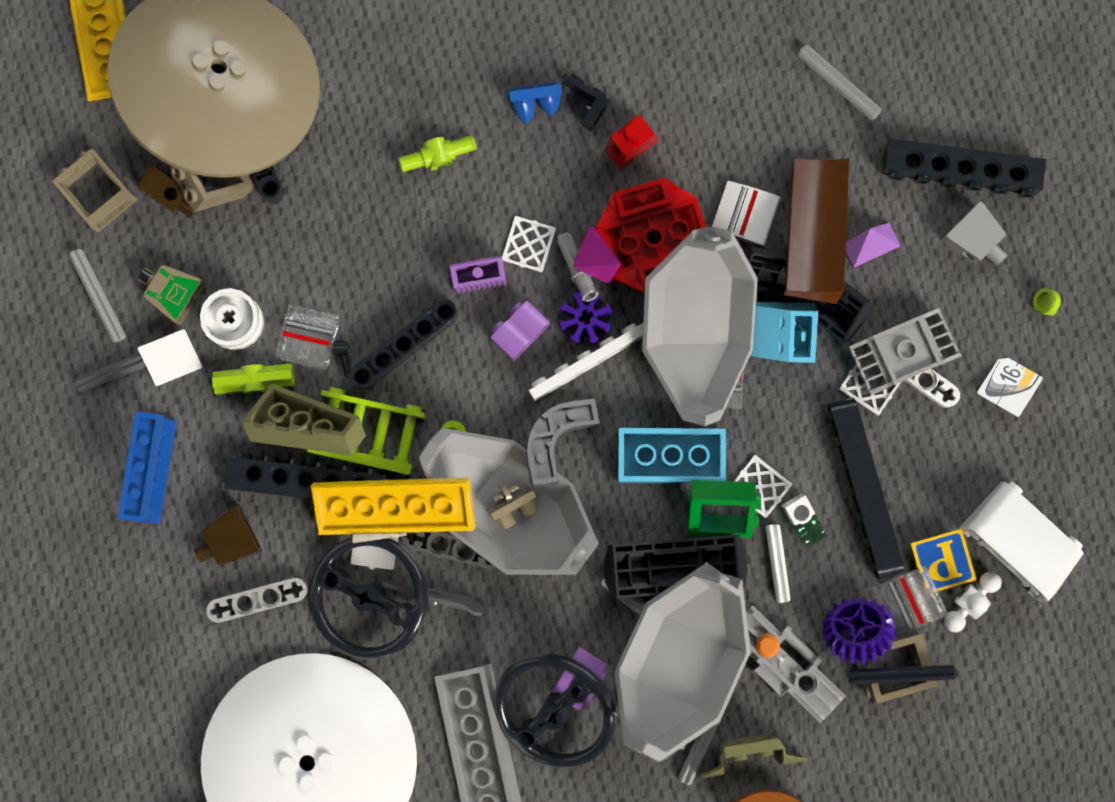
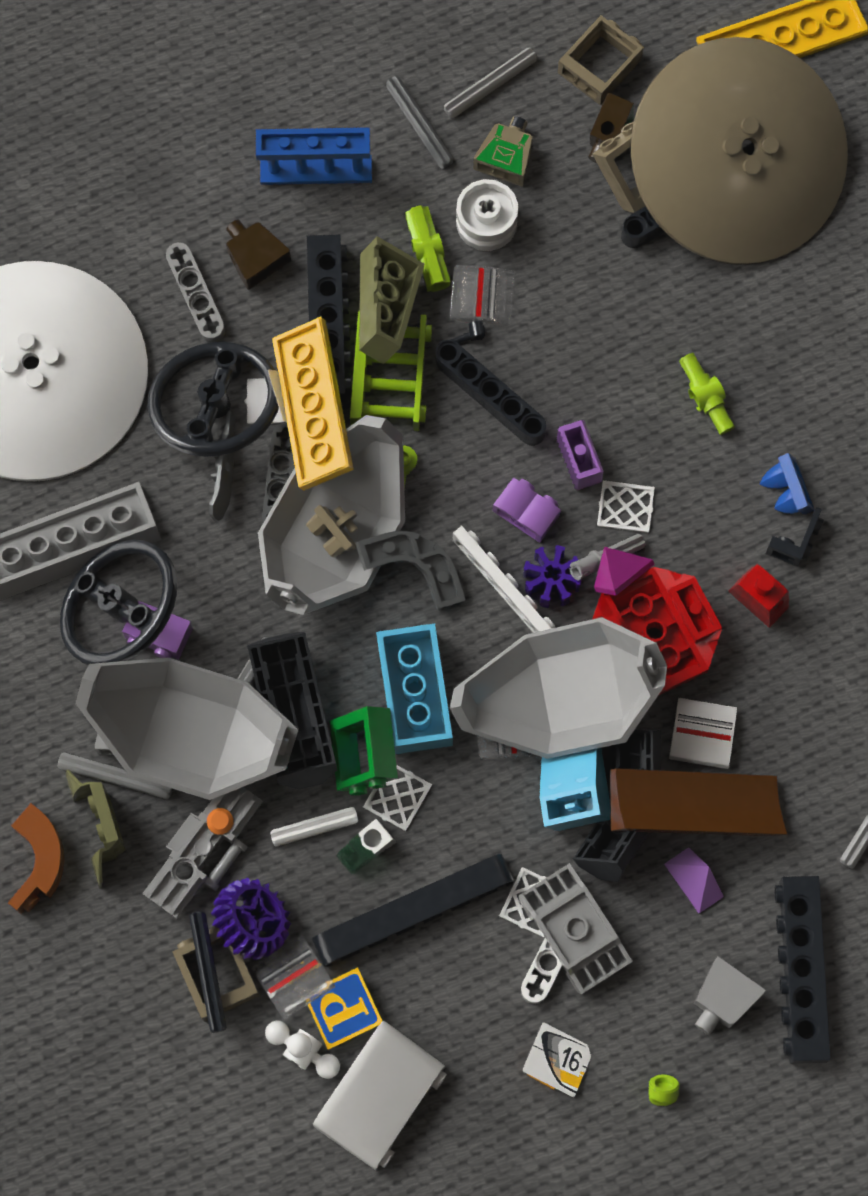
camera: 75 degrees right, 10 degrees down
white sticker [138,329,203,386] -> none

